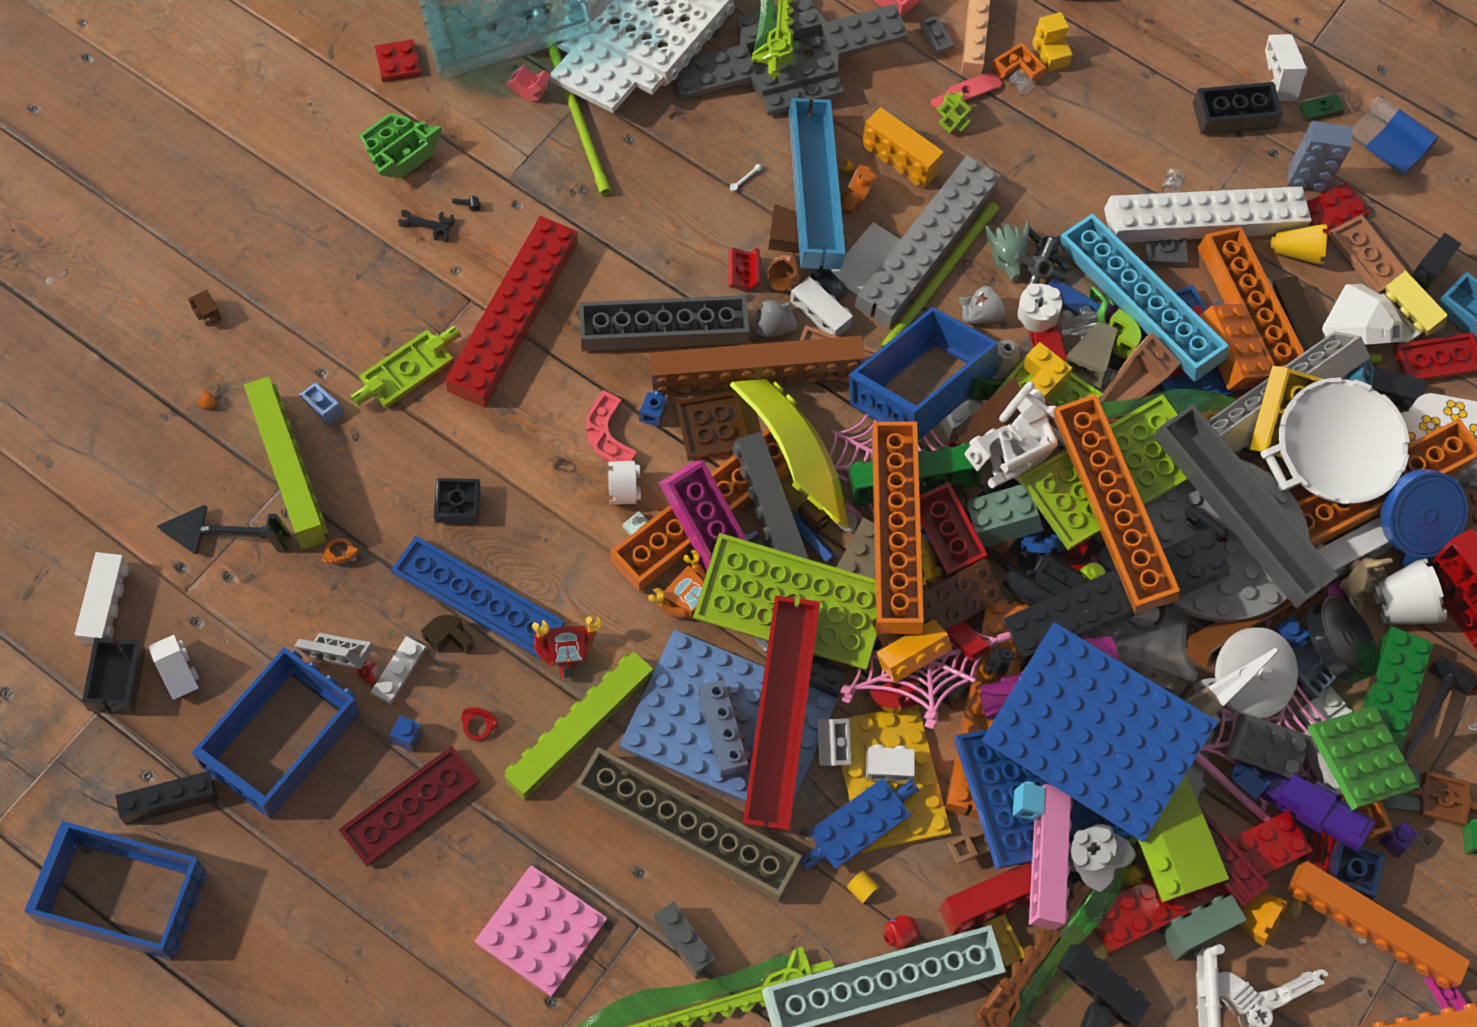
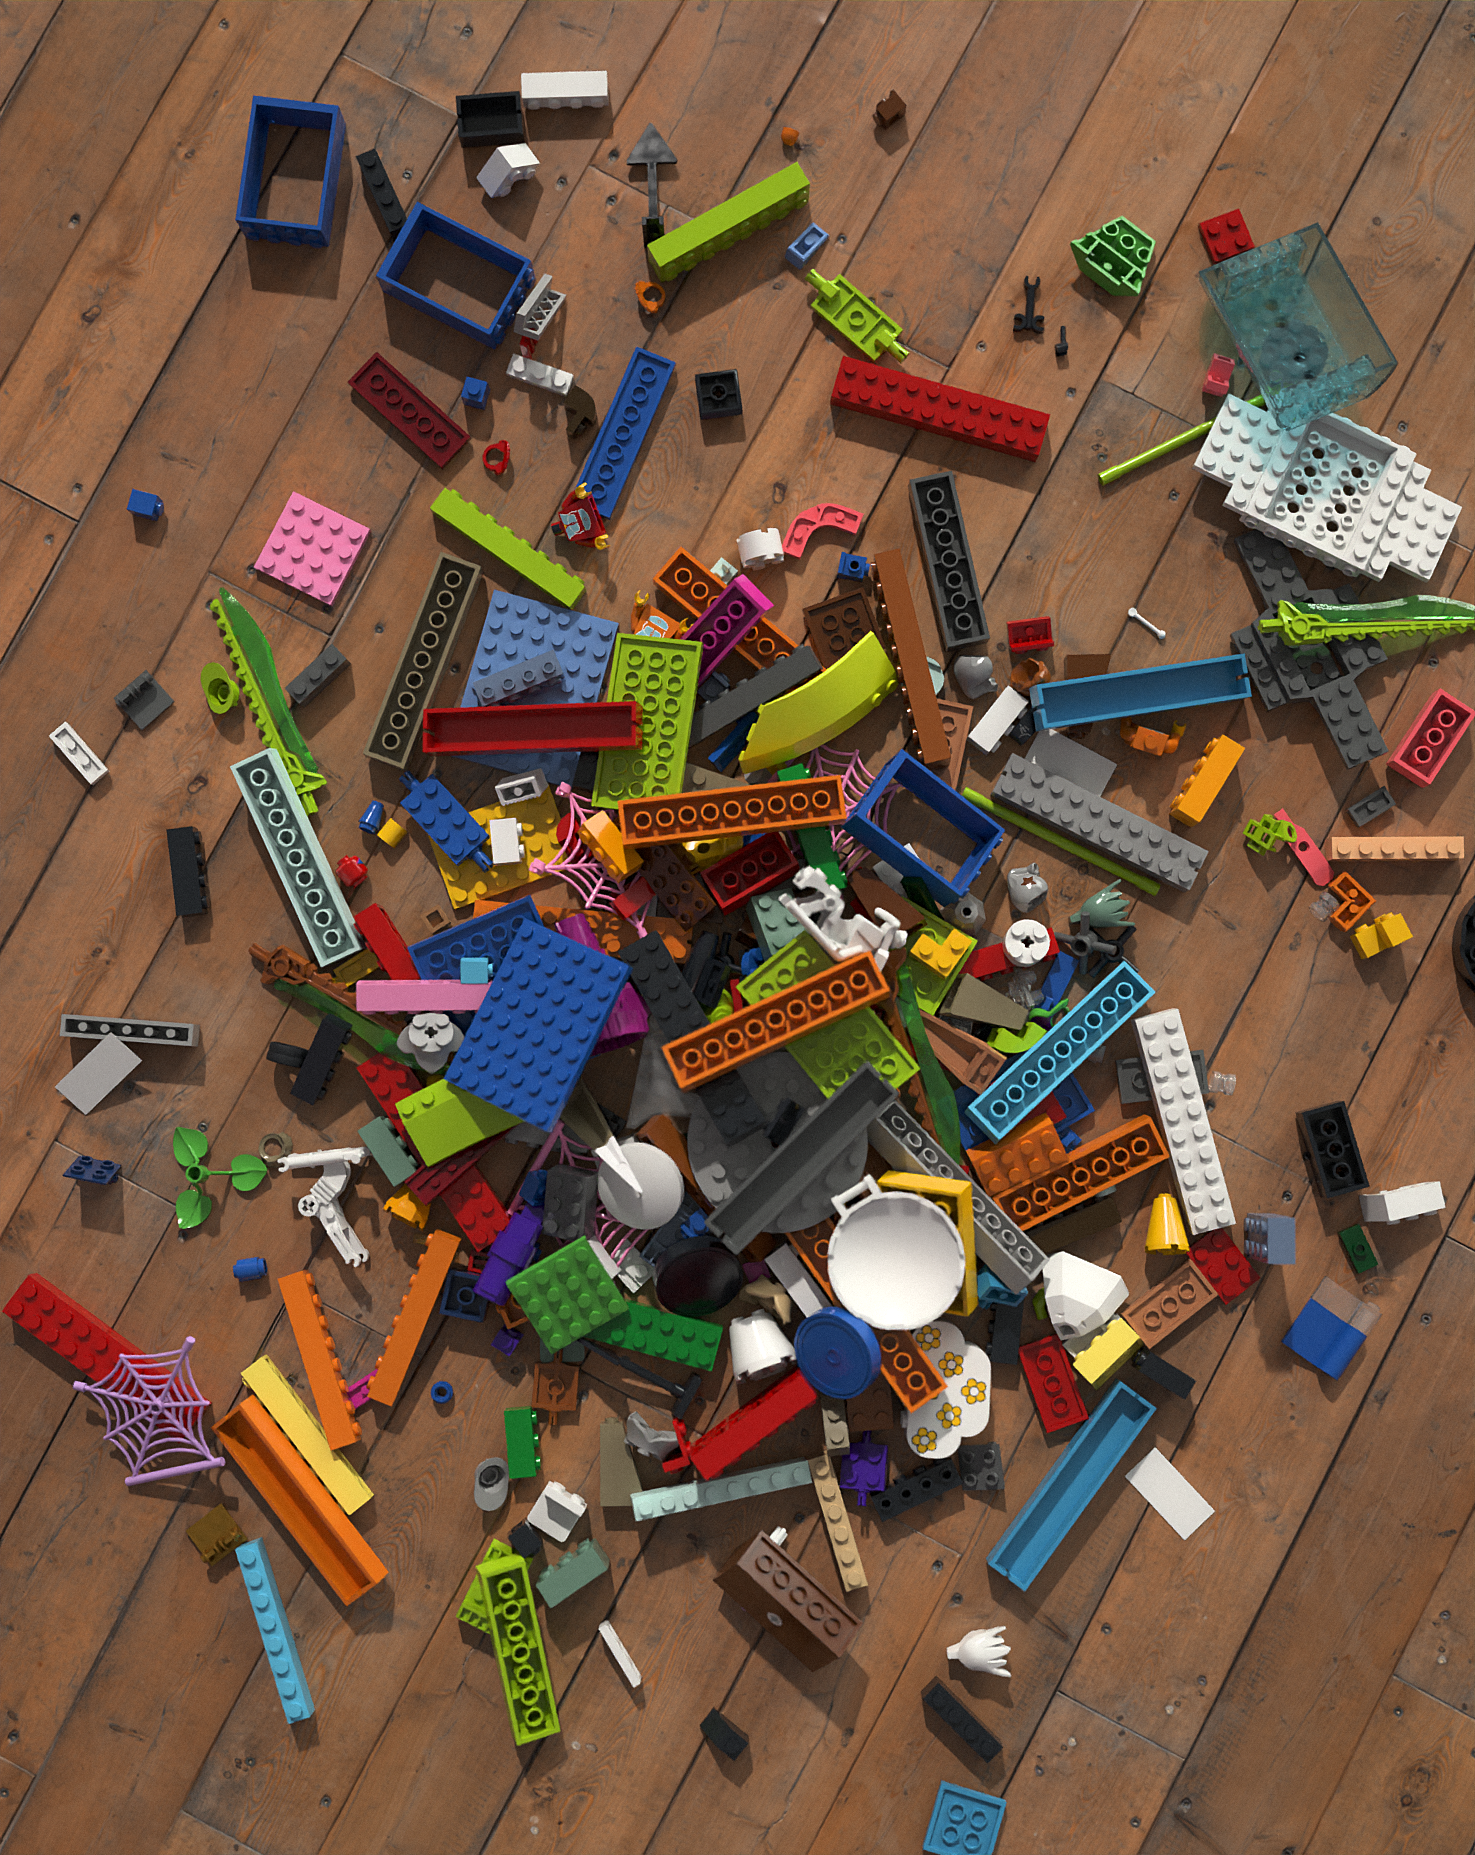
camera: 90 degrees right, 20 degrees up
black hinge [985,644,1014,681] -> none
none -> blue cone [358,800,384,834]
none -> blue plate [431,1381,453,1404]

